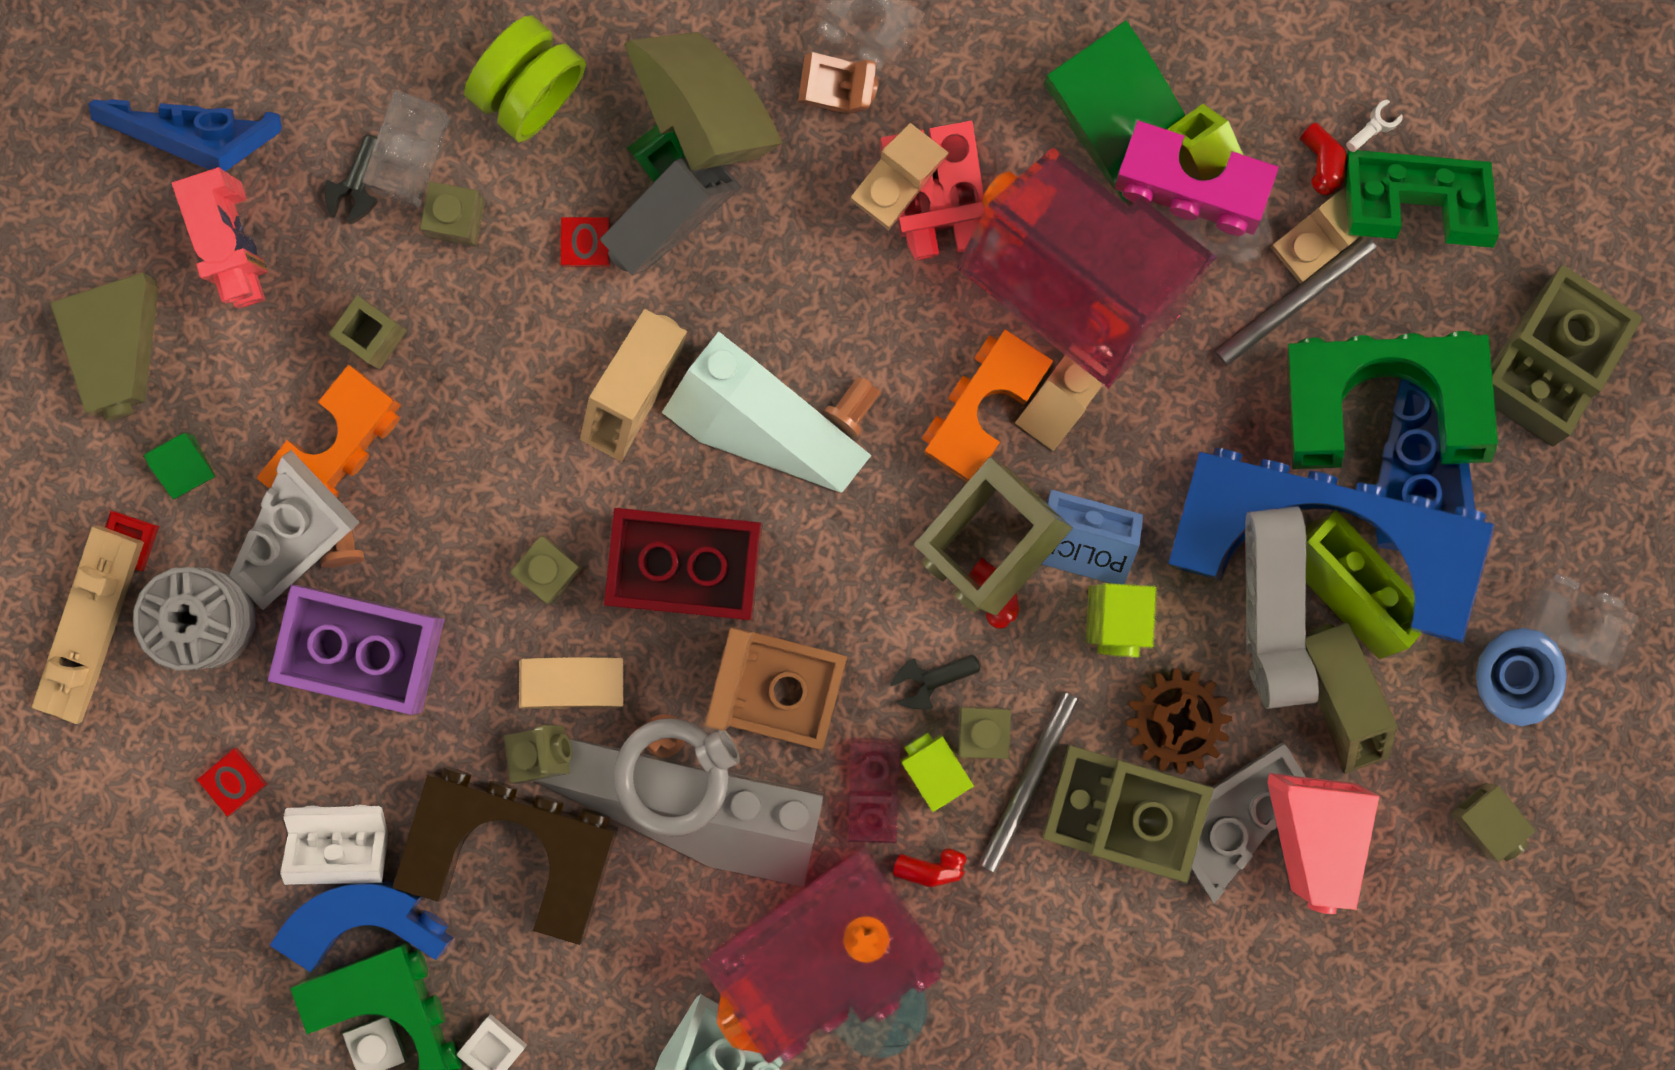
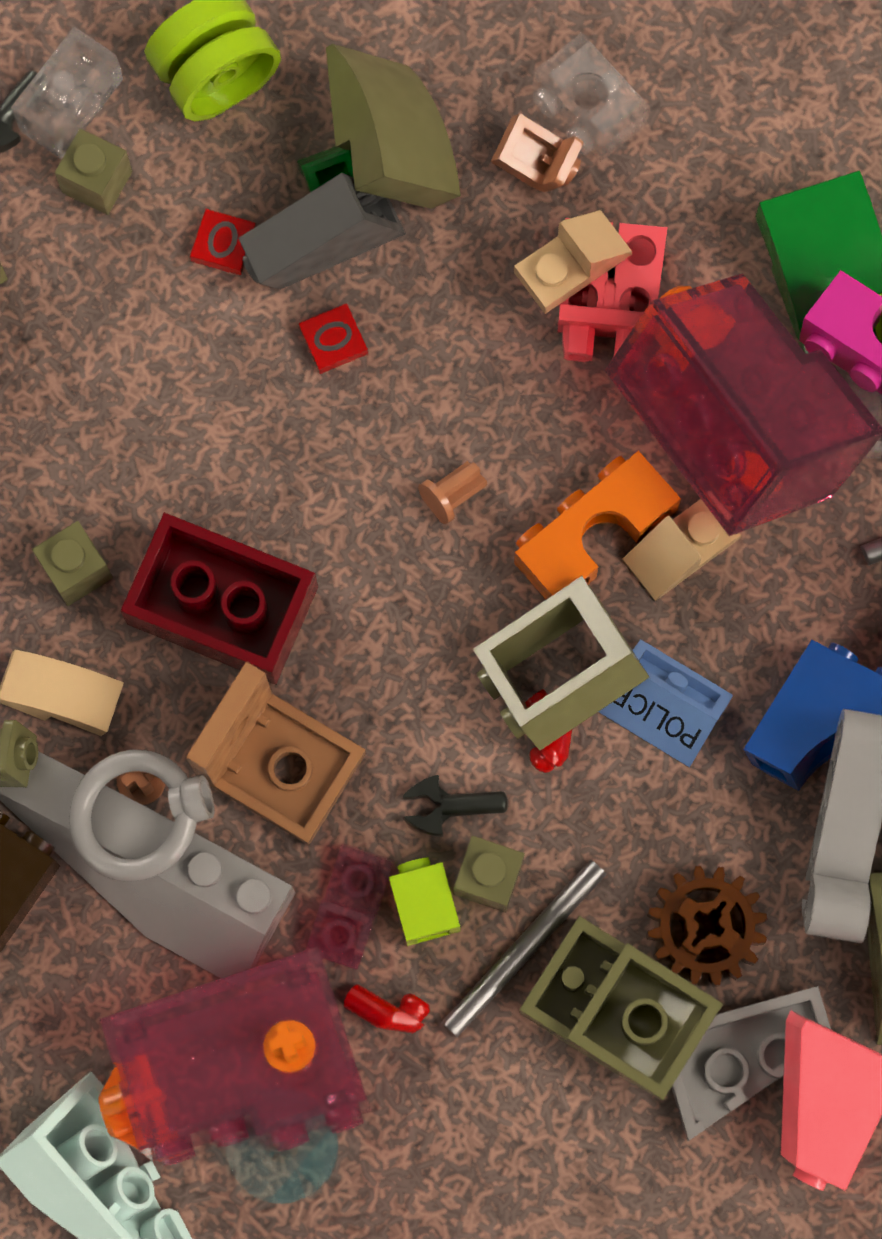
camera: 20 degrees right, 10 degrees down
tan slope [580,309,687,462] -> none
light aqua wedge [662,331,871,493] -> none
lime brick [1086,584,1156,657] -> none
none -> red tile [298,303,368,374]

